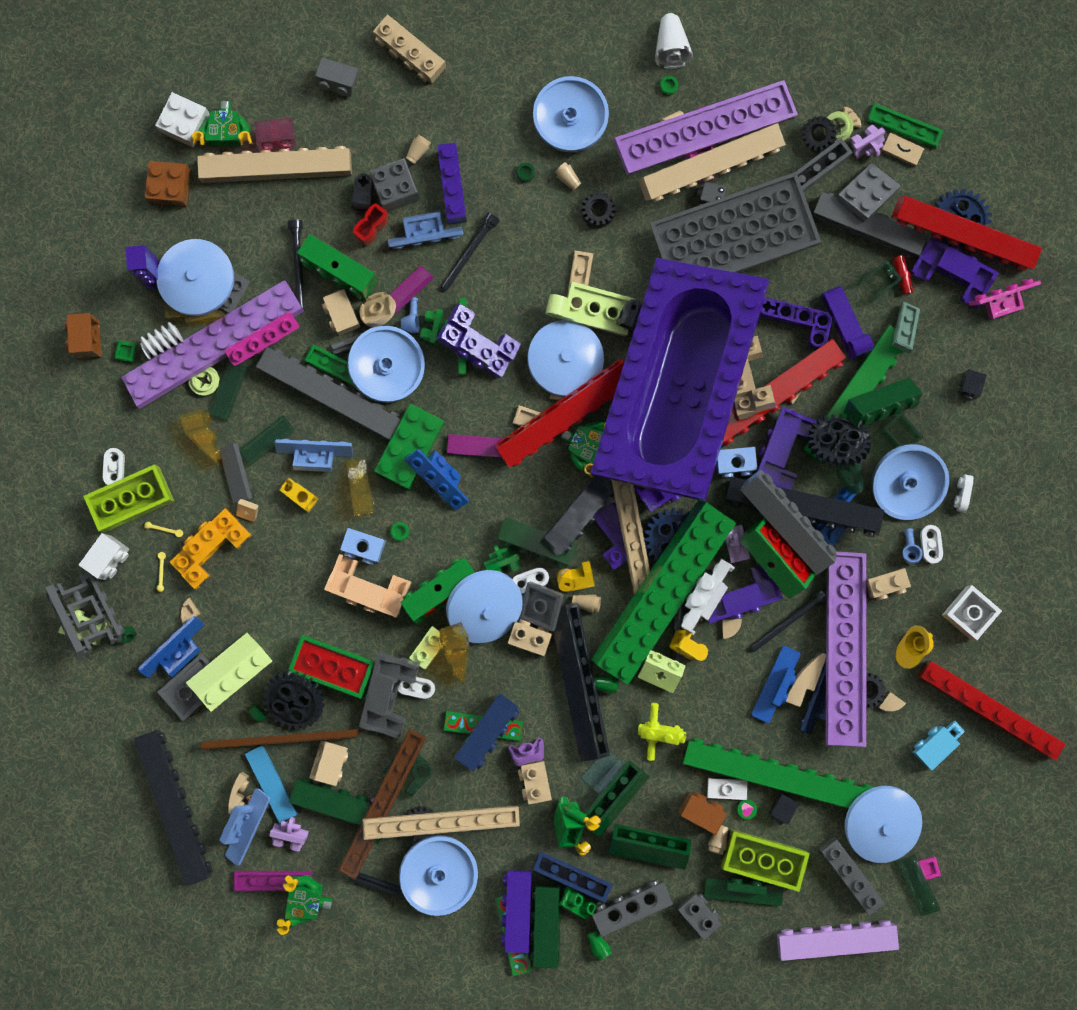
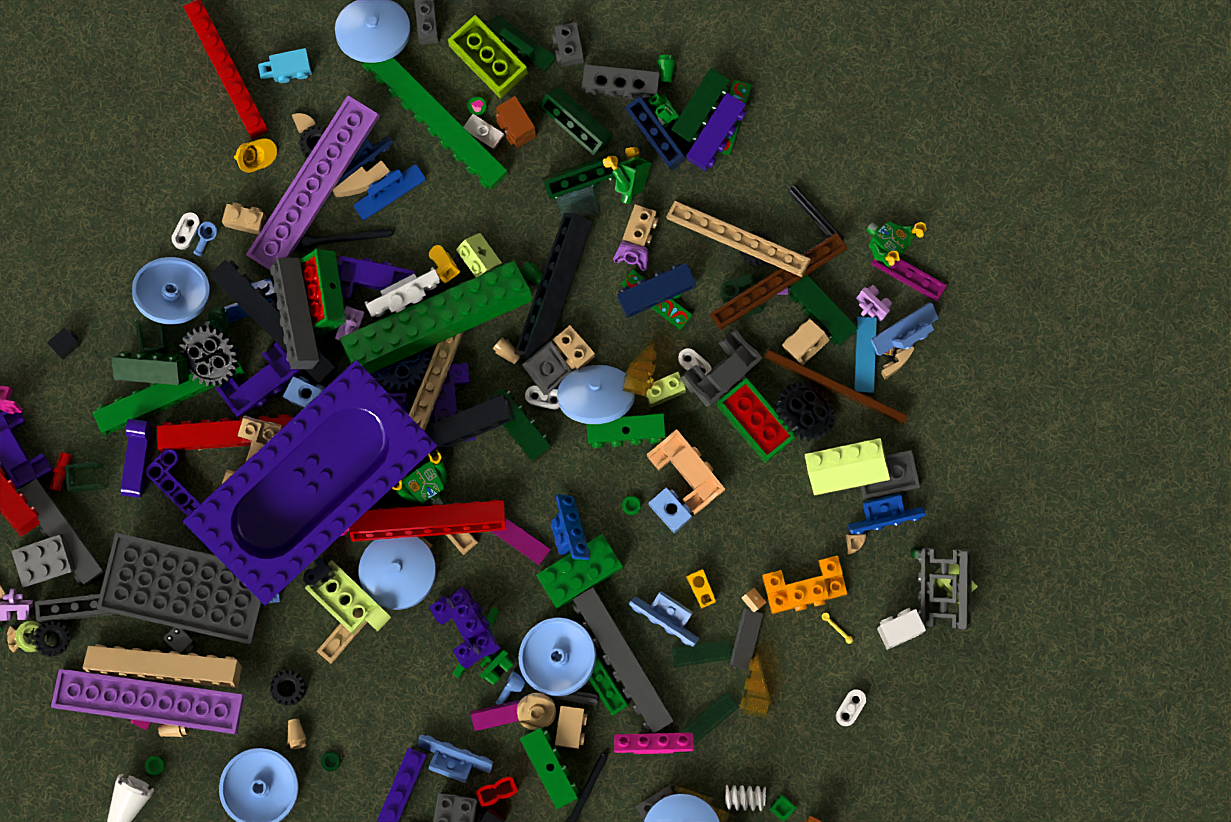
camera: 145 degrees left, 5 degrees down
lime brick [83,465,175,533] -> none
medium lavender plate [121,280,304,409] -> none
black brick [134,729,213,887] -> none
light yellow hinge [156,552,166,592] -> none
yellowish green gear [189,367,220,396] -> none
dark green tile [248,704,267,723] -> none
clear yellow slope [347,457,375,516] -> none
light blue dish [399,835,478,916] -> none
black piece [441,212,500,292] -> none
green hips [484,545,520,572] -> none
yellow leg [557,561,595,592] -> none
neon yellow piece [638,703,686,761] -> none
tan cone [707,825,729,855] -> none
tan tile [722,619,742,639] -> none
black brick [769,793,799,825] -> none
sand green tile [892,301,920,354] -> none
white brick [942,585,1002,640] -> none
white plate [954,474,973,513] -> none

